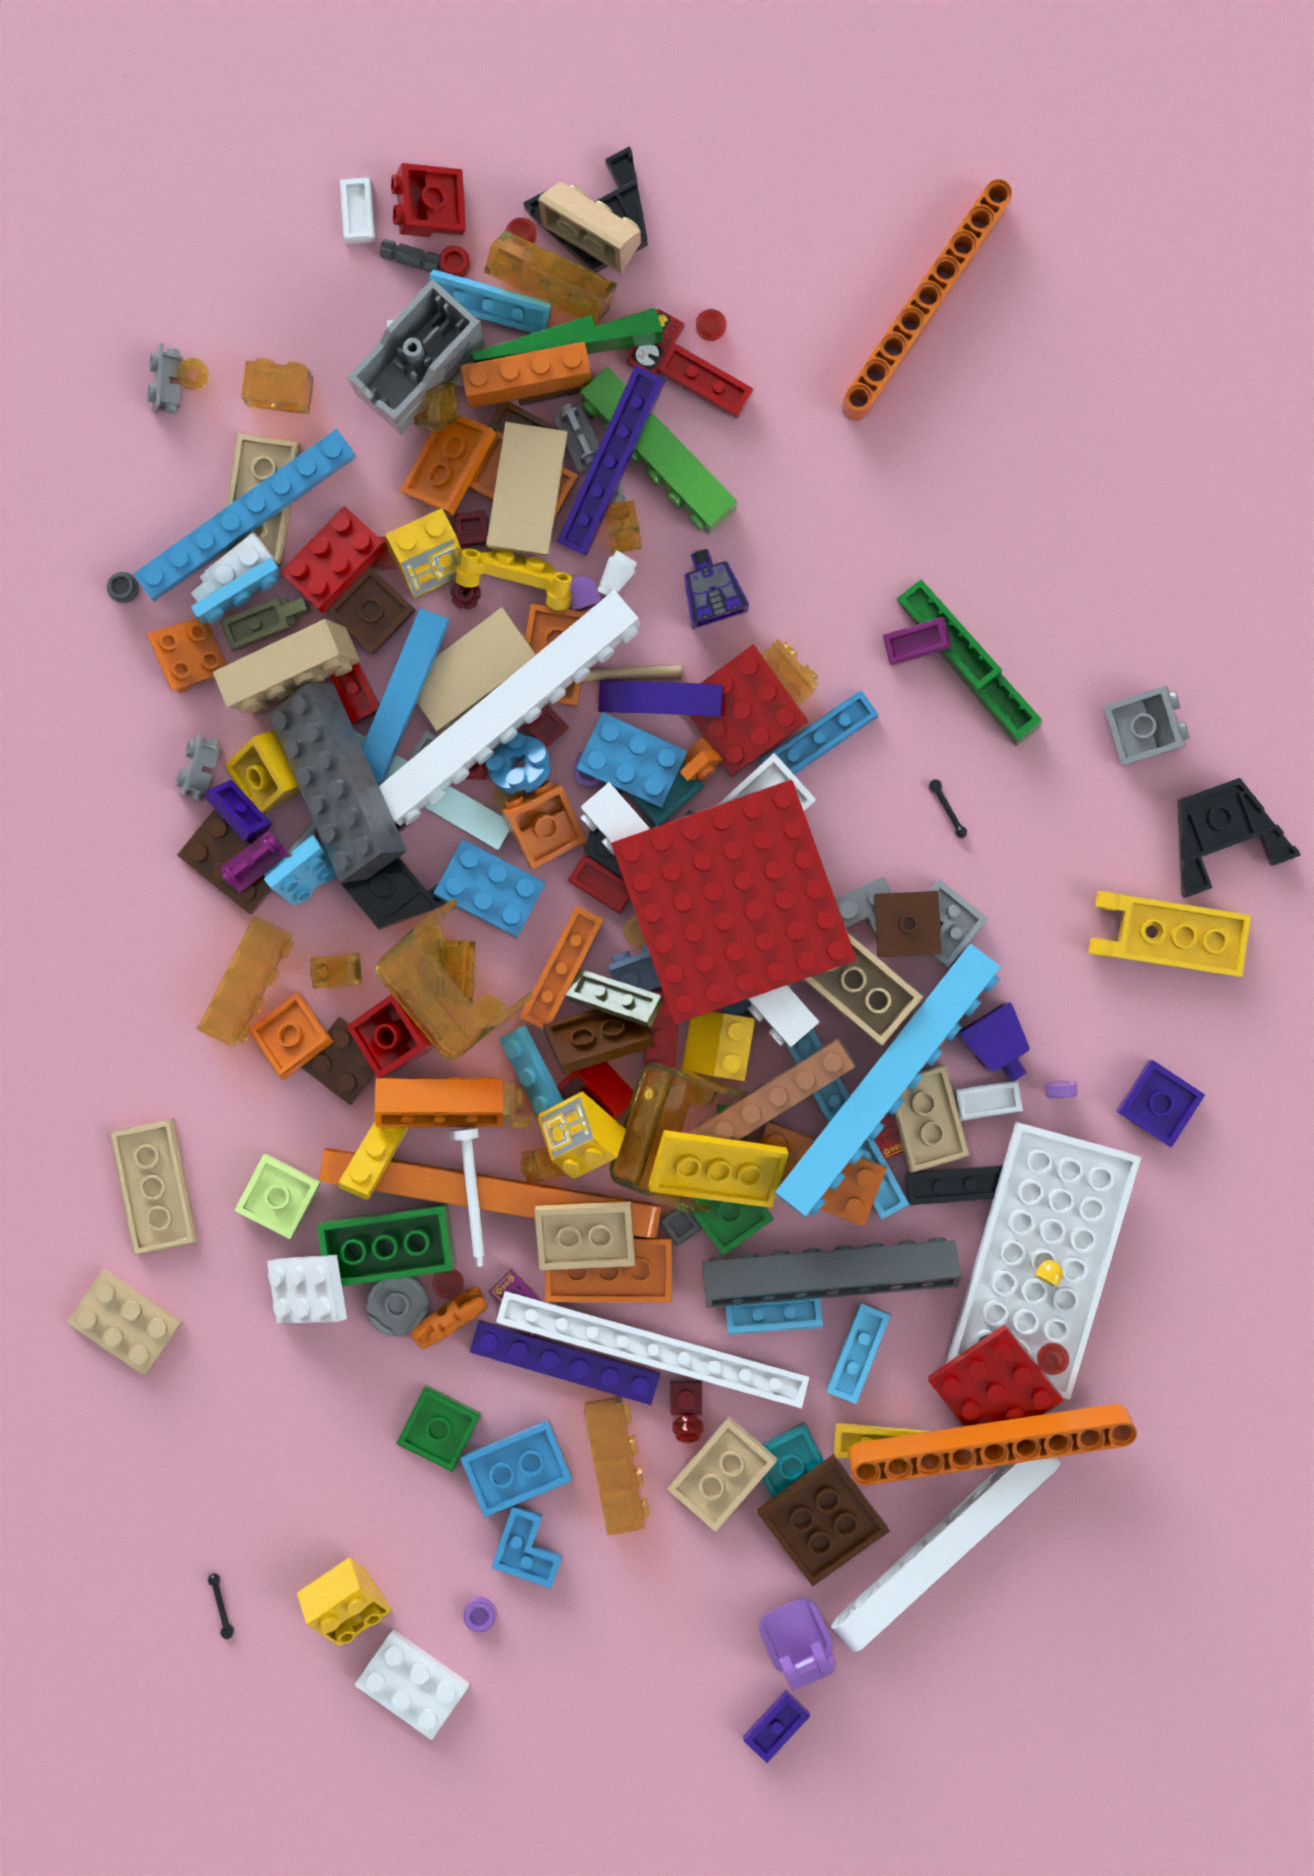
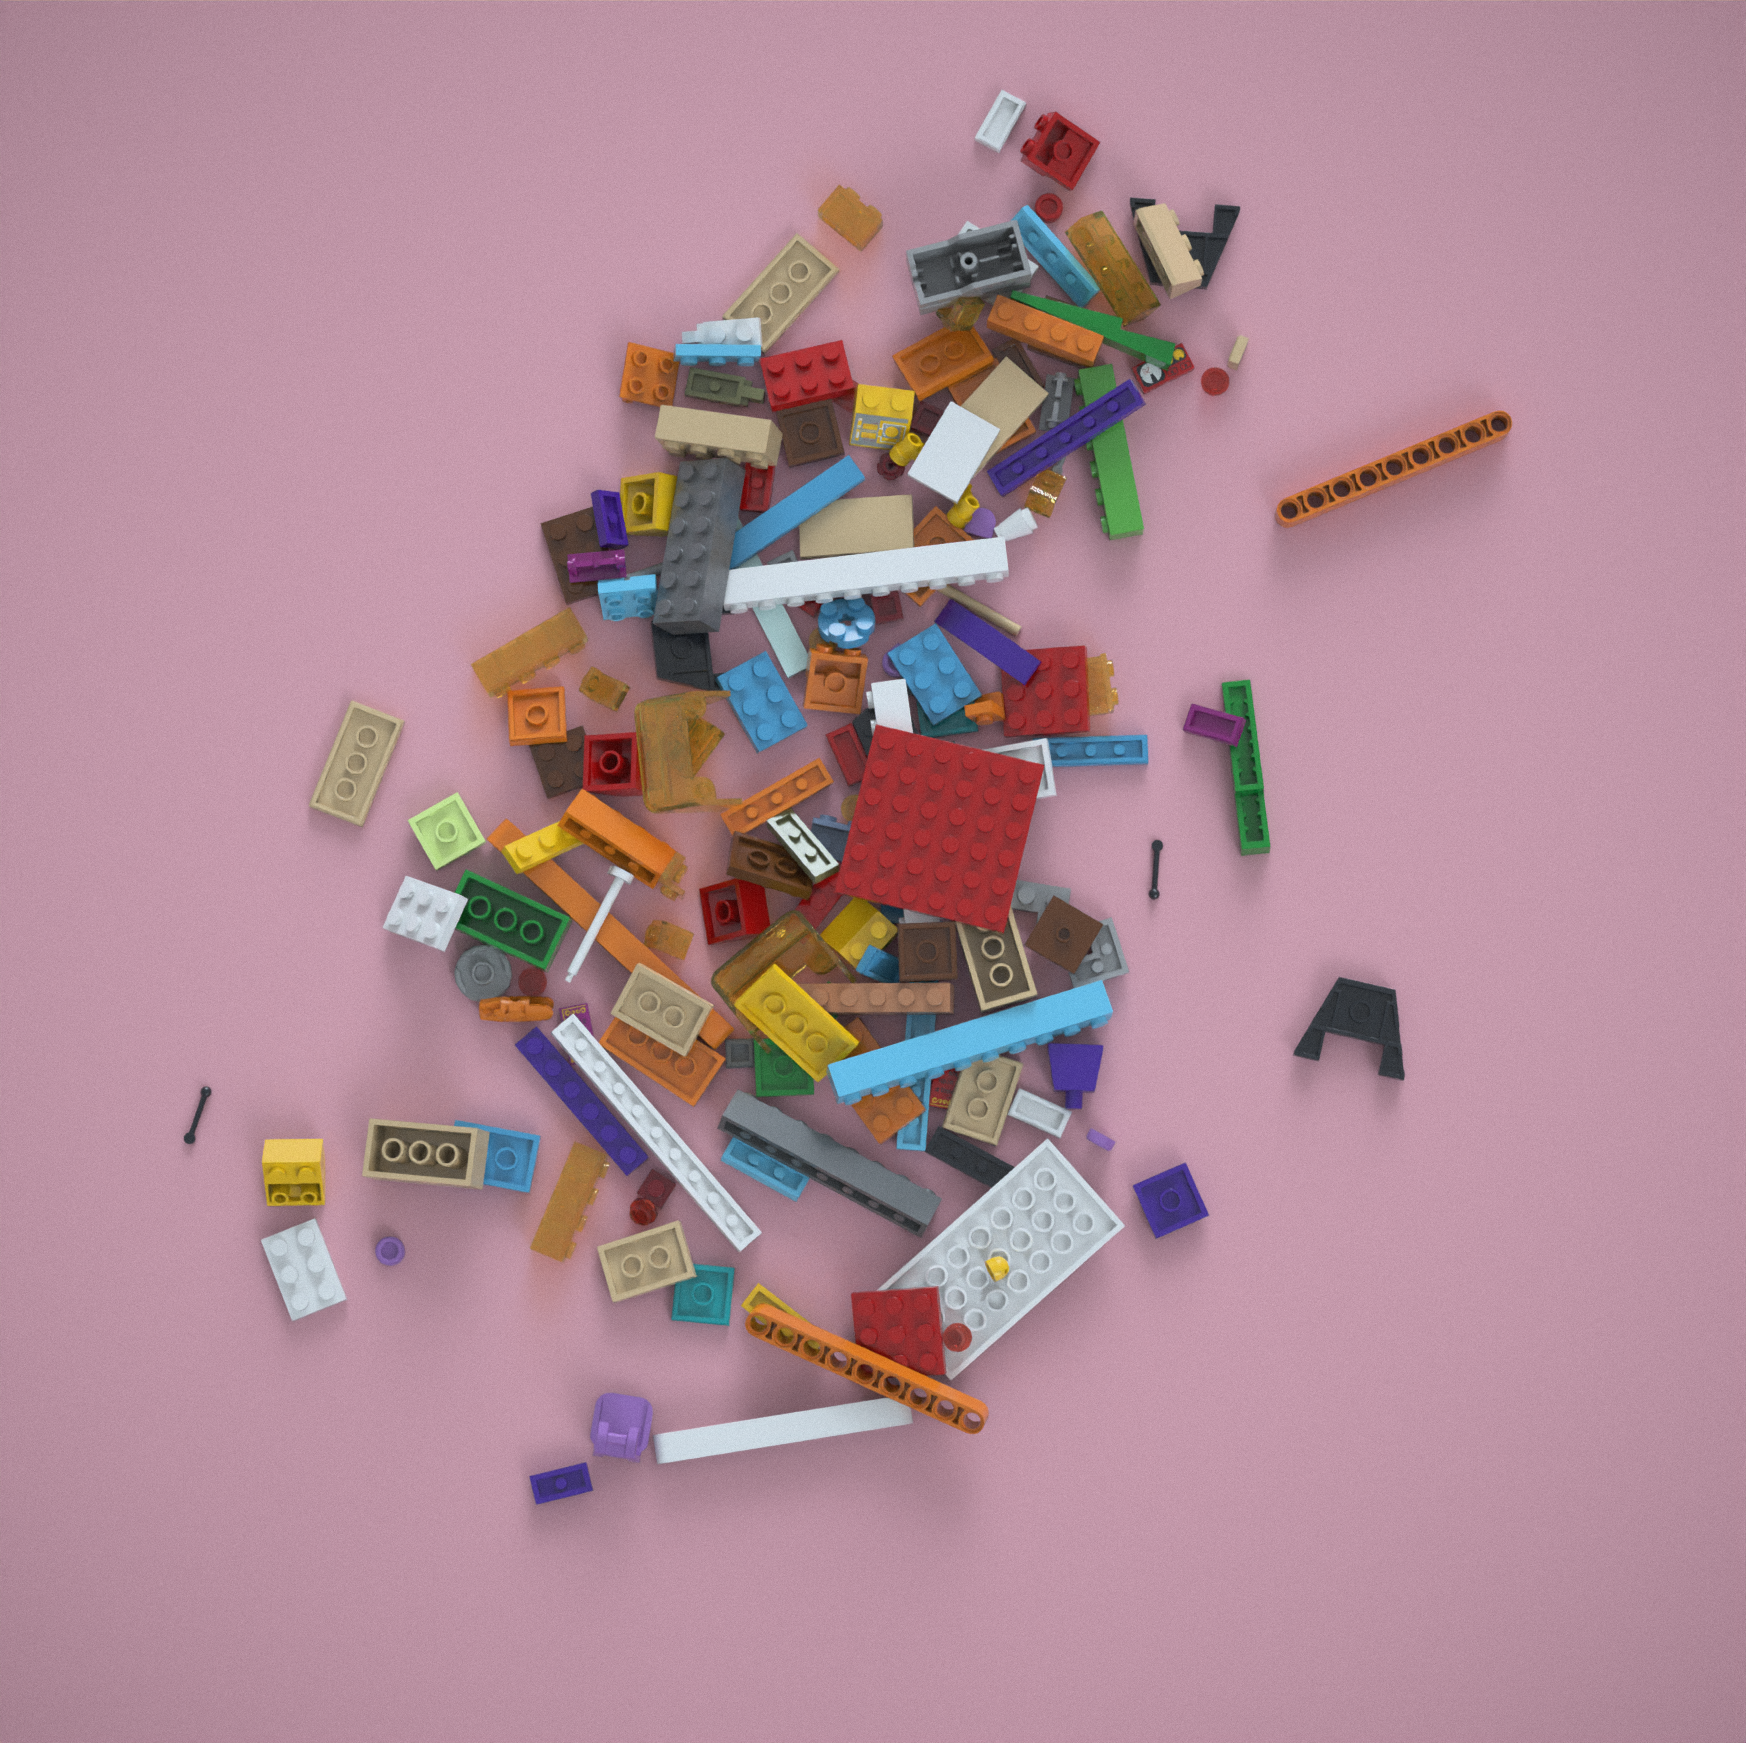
camera: 35 degrees right, 5 degrees down
tan plate [67,1269,183,1376] -> none
dark grey plate [107,572,139,604] -> none
dark azure plate [133,429,357,602] -> none
light grey hinge [147,343,183,414] -> none
light grey hinge [175,734,221,801] -> none
clear yellow plate [177,358,209,390] -> none
dark grey axle [380,239,440,272] -> none
green tile [396,1385,481,1472] -> none
dark azure plate [491,1505,562,1588] -> none
medium azure plate [499,1025,564,1116] -> none
clear red plate [506,217,537,250] -> none
yellow slope [538,1091,626,1179] -> none
red plate [657,342,753,419] -> none
torso [684,549,749,629] -> none
reddish brown plate [757,1454,890,1586] -> none
medium azure plate [826,1302,891,1404] -> none
yellow hinge [1088,891,1251,977] -> none
light grey plate [1104,686,1190,766] -> none
none -> tan brick [362,1118,490,1190]
none -> dark azure tile [855,945,901,983]
none -> reddish brown tile [897,921,958,982]
none -> white tile [907,401,1000,504]
none -> tan tile [1227,335,1249,371]

